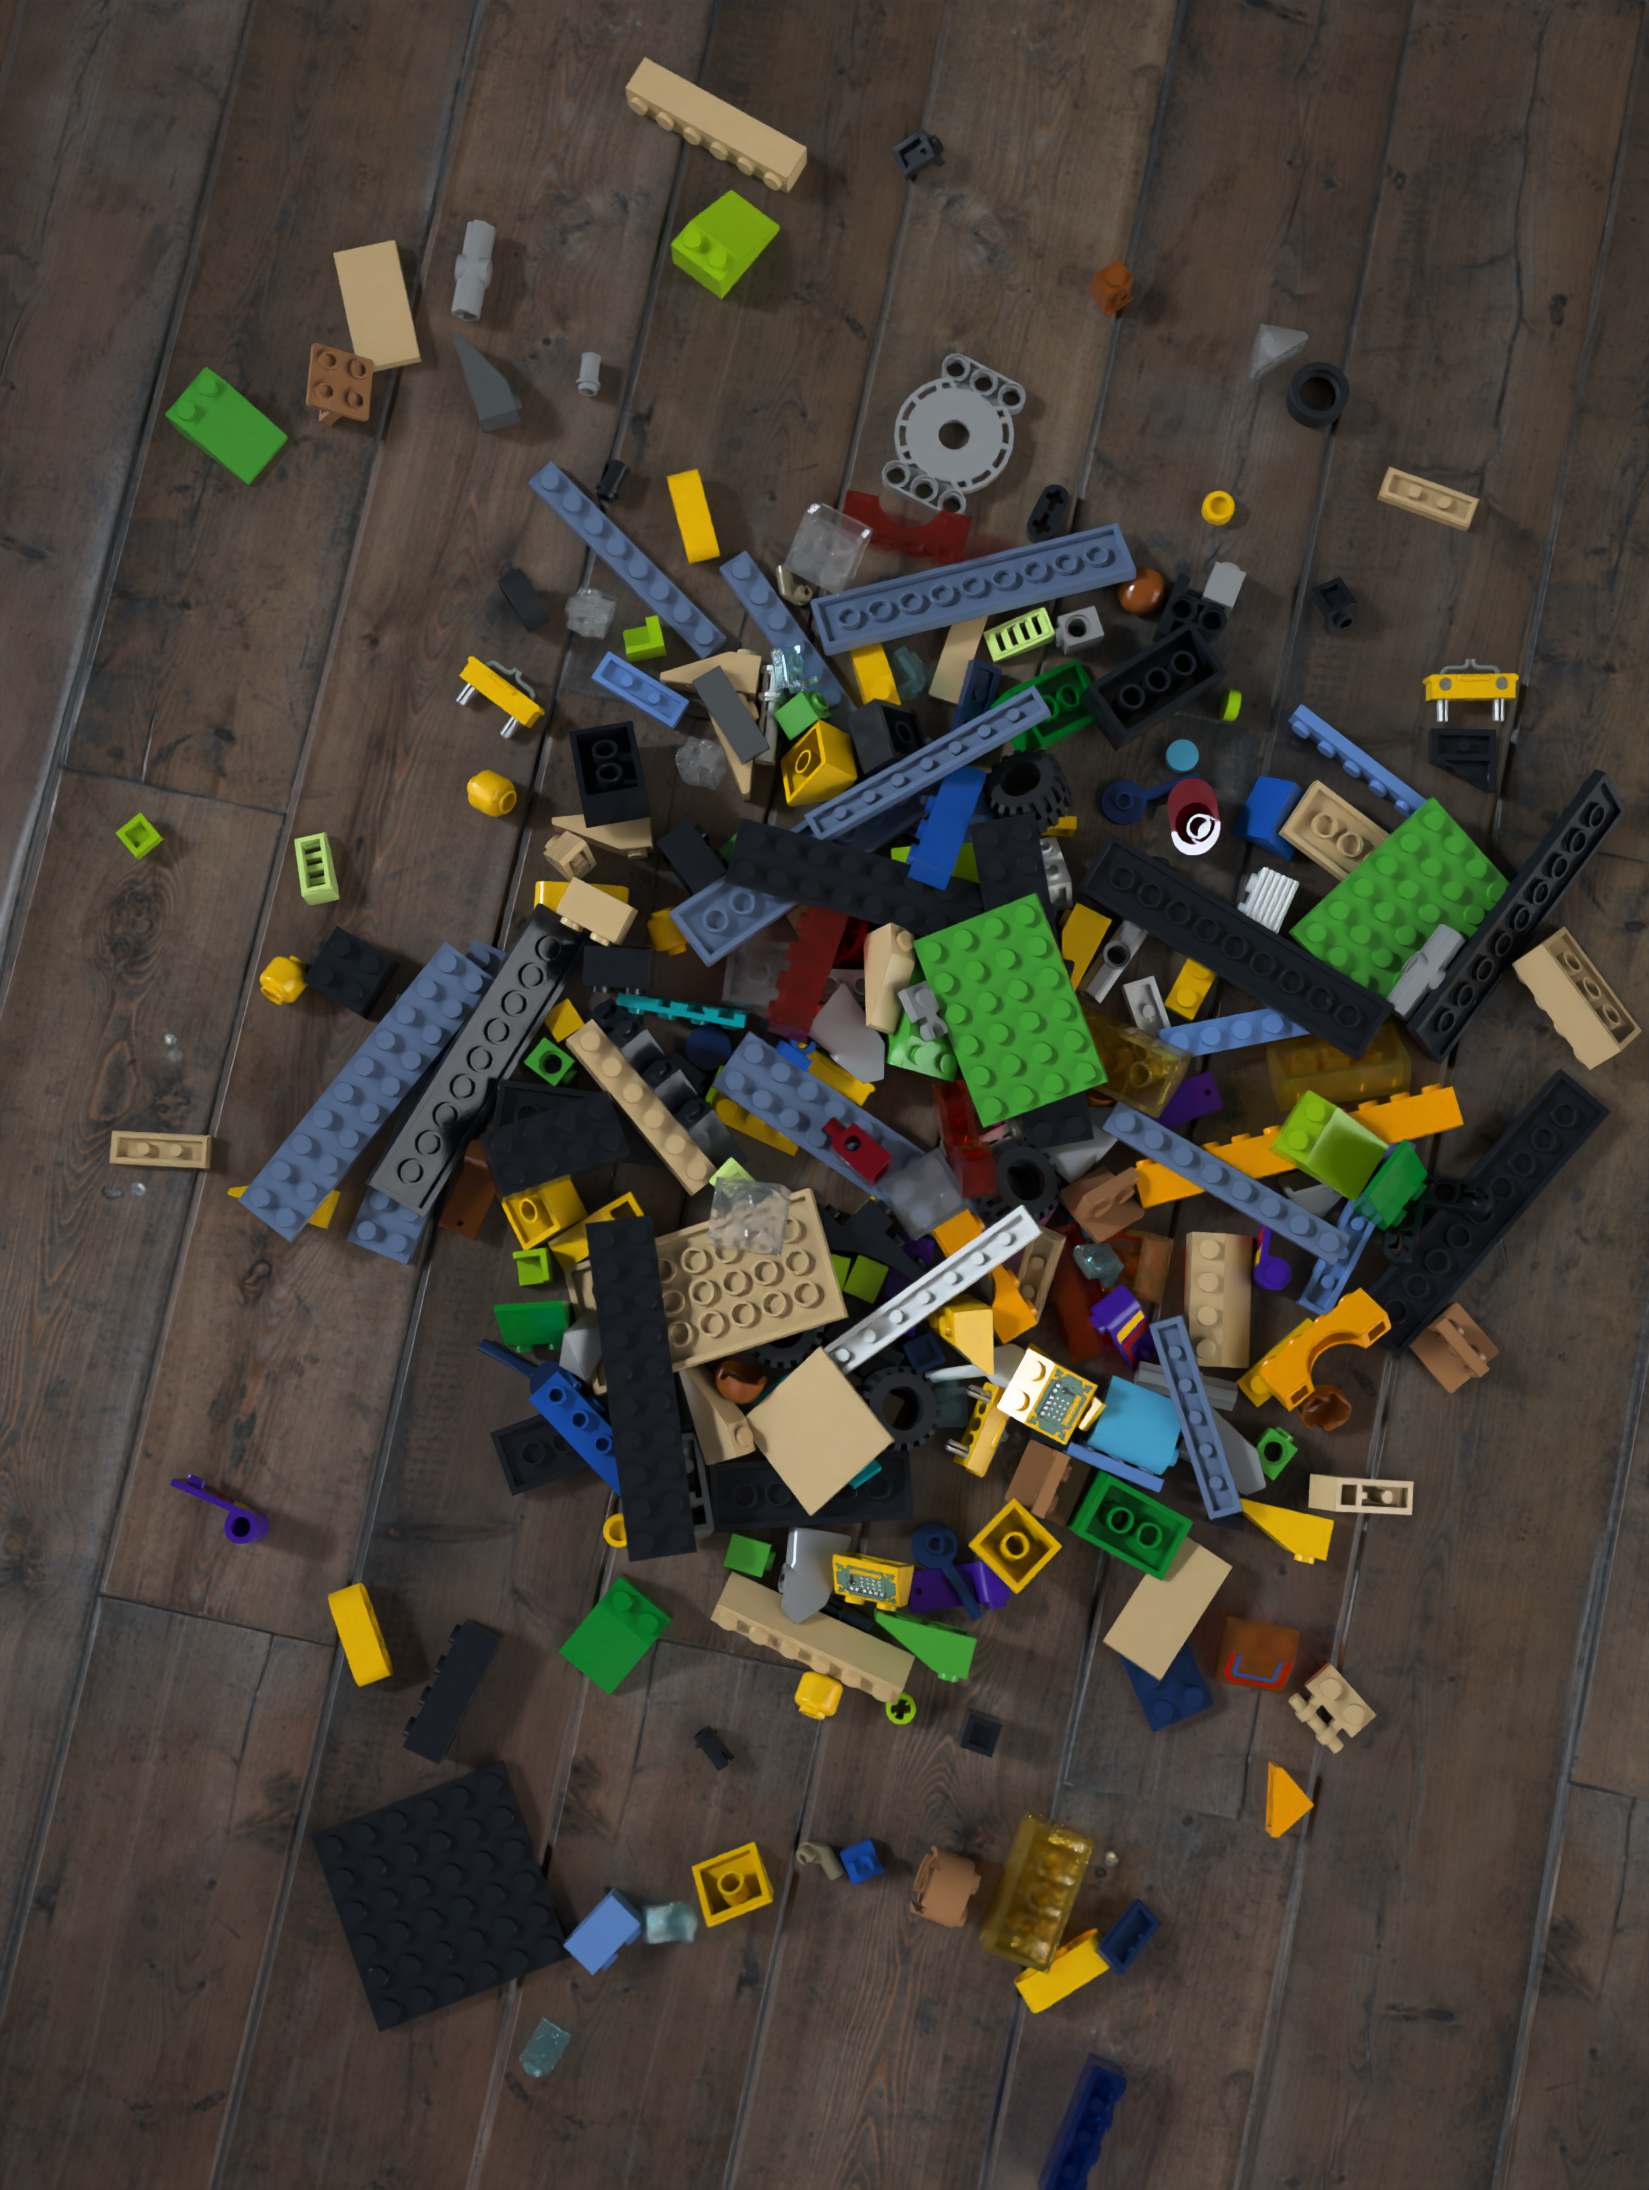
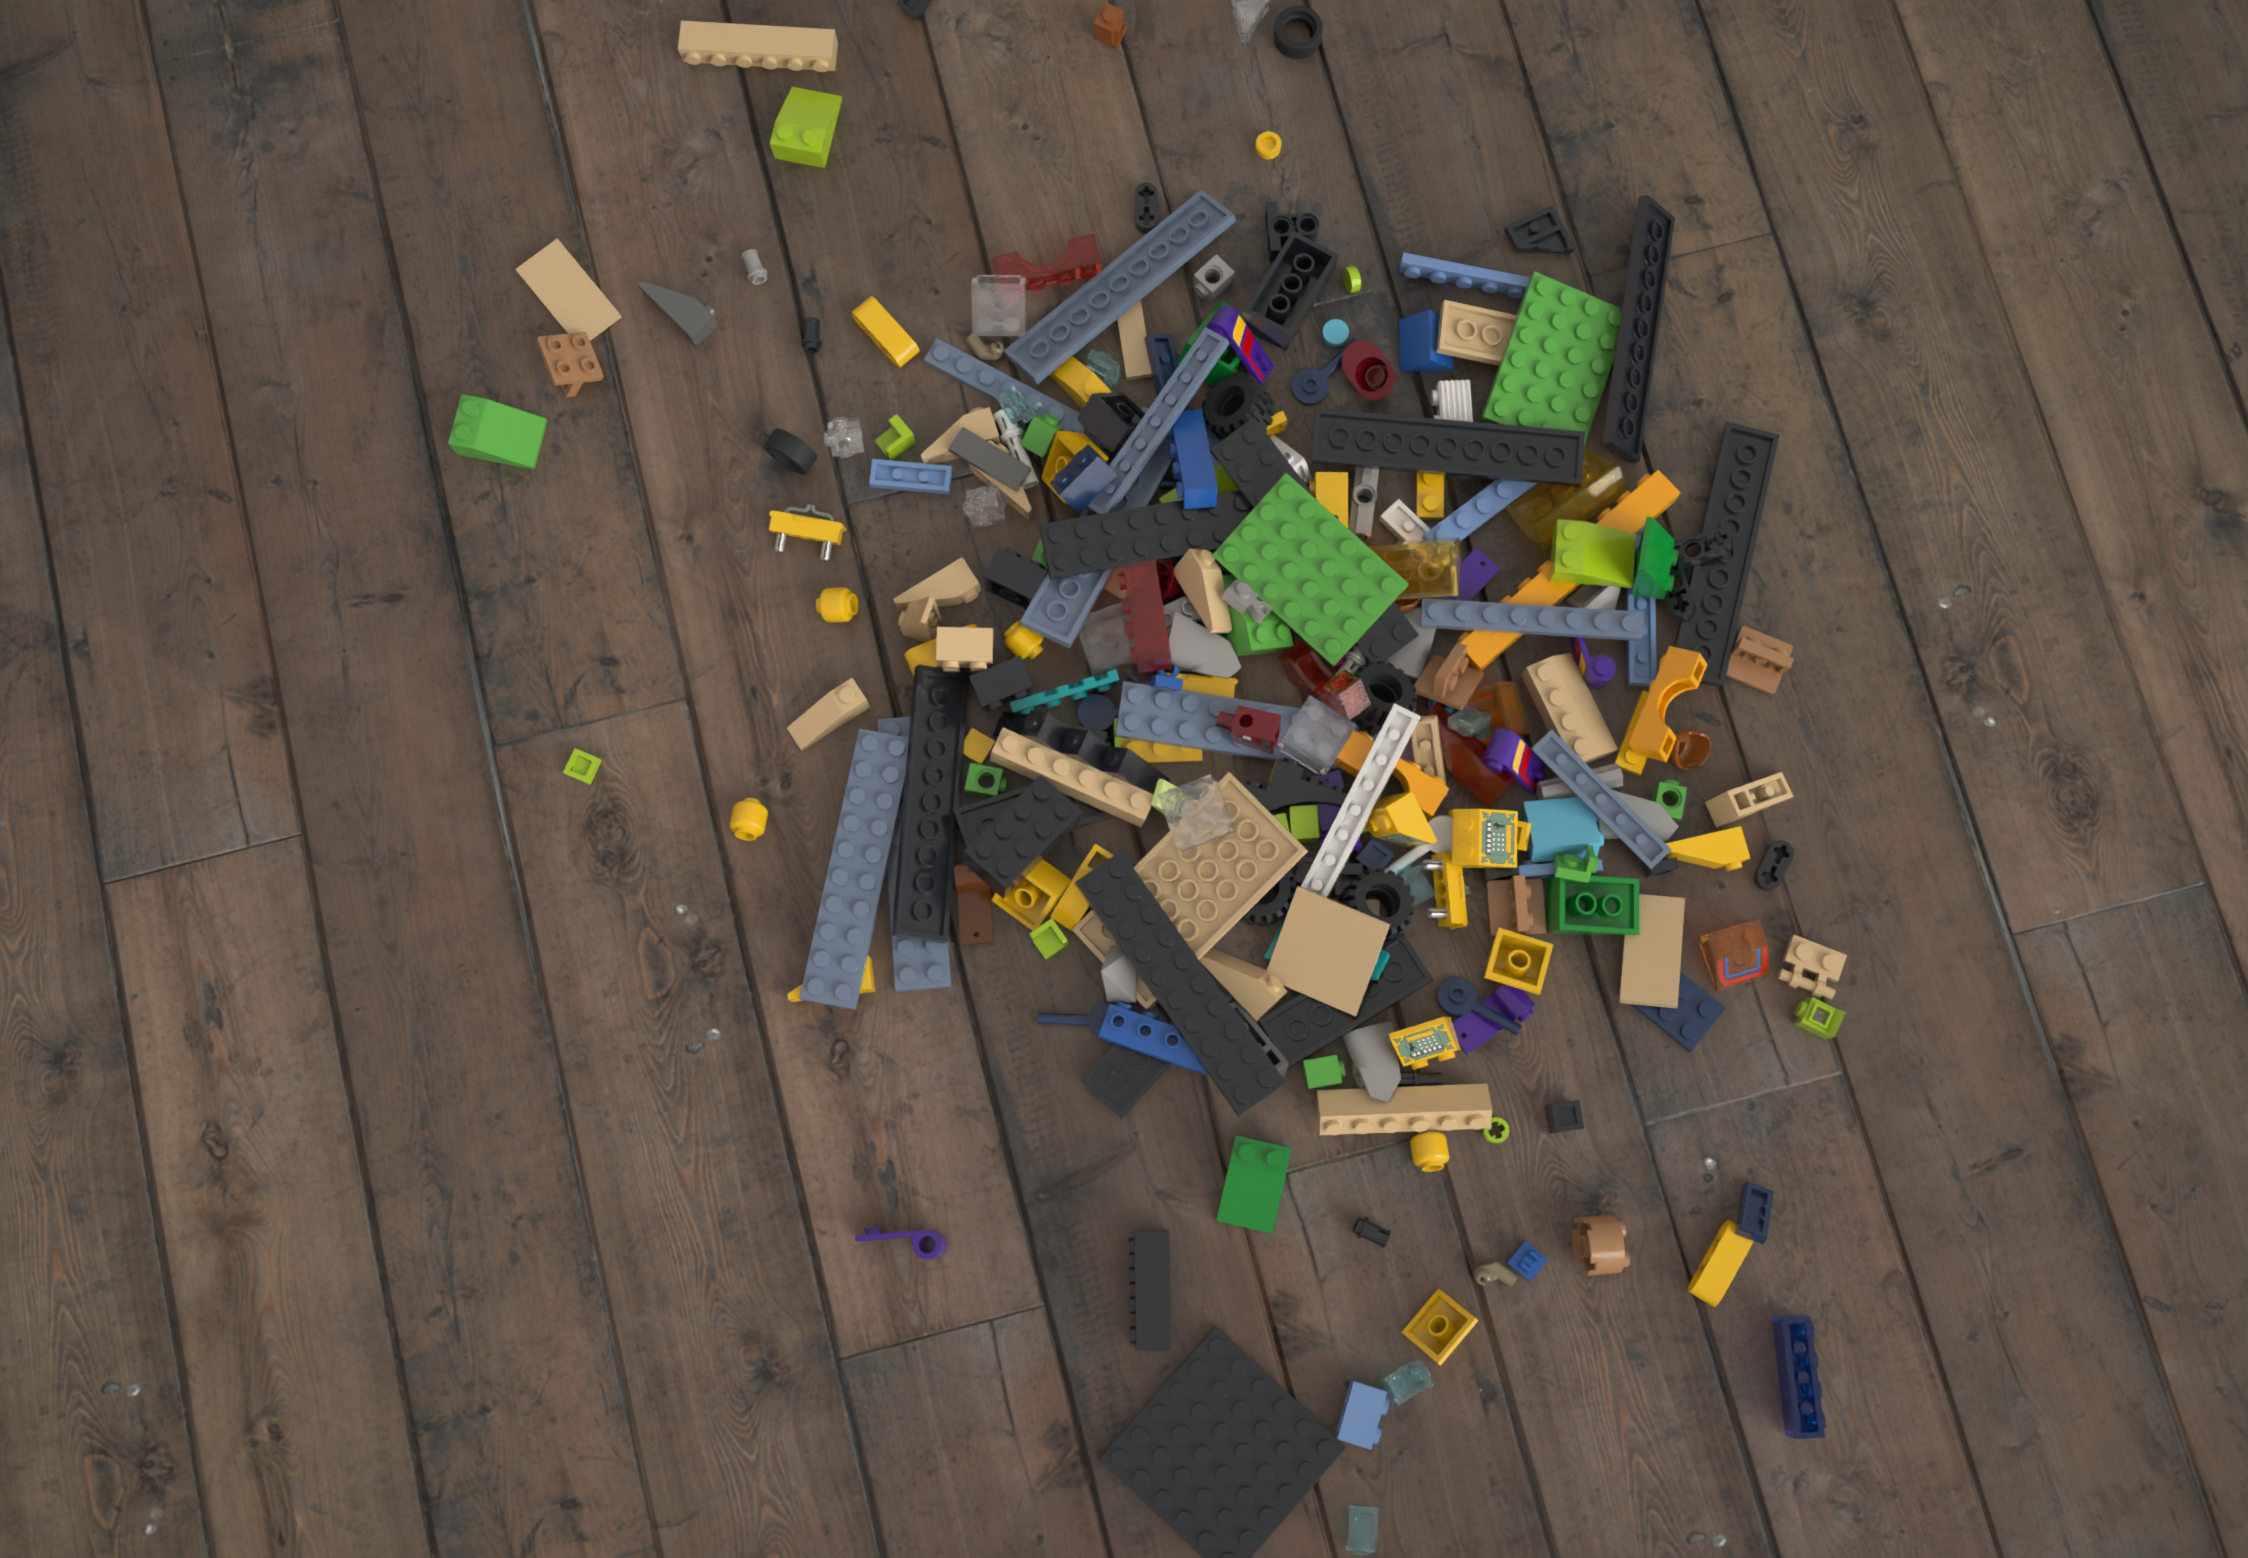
camera: 25 degrees left, 5 degrees down
tan tile [109,1131,213,1169] -> none
yellowish green slope [294,832,339,906] -> none
black brick [303,926,400,1020] -> none
yellow beam [328,1582,393,1687] -> none
light grey piece [451,220,496,322] -> none
green slope [494,1300,574,1352] -> none
sand blue plate [528,461,727,660] -> none
black brick [569,721,651,828] -> none
yellow tile [603,1513,627,1548] -> none
dark orange hair [714,1359,768,1404] -> none
bright green slope [874,1606,977,1683] -> none
light grey piece [882,353,1026,522] -> none
clear yellow slope [977,1809,1096,1974] -> none
yellowish green slope [983,607,1055,663] -> none
dark orange hair [1117,567,1168,616] -> none
light grey brick [1200,561,1246,618] -> none
light orange slope [1265,1761,1314,1837] -> none
black bracket [1311,577,1358,635] -> none
tan tile [1377,467,1479,532] -> none
light grey piece [1385,924,1465,1021] -> none
yellow piece [1423,659,1519,723] -> none
tan slope [1511,926,1642,1070] -> none
none -> tan slope [787,678,870,751]
none -> dark blue brick [1050,444,1118,513]
none -> dark purple door [1206,306,1274,385]
none -> bright green bracket [1553,845,1599,883]
none -> black beam [1753,840,1794,891]
none -> lime window [1794,997,1846,1039]

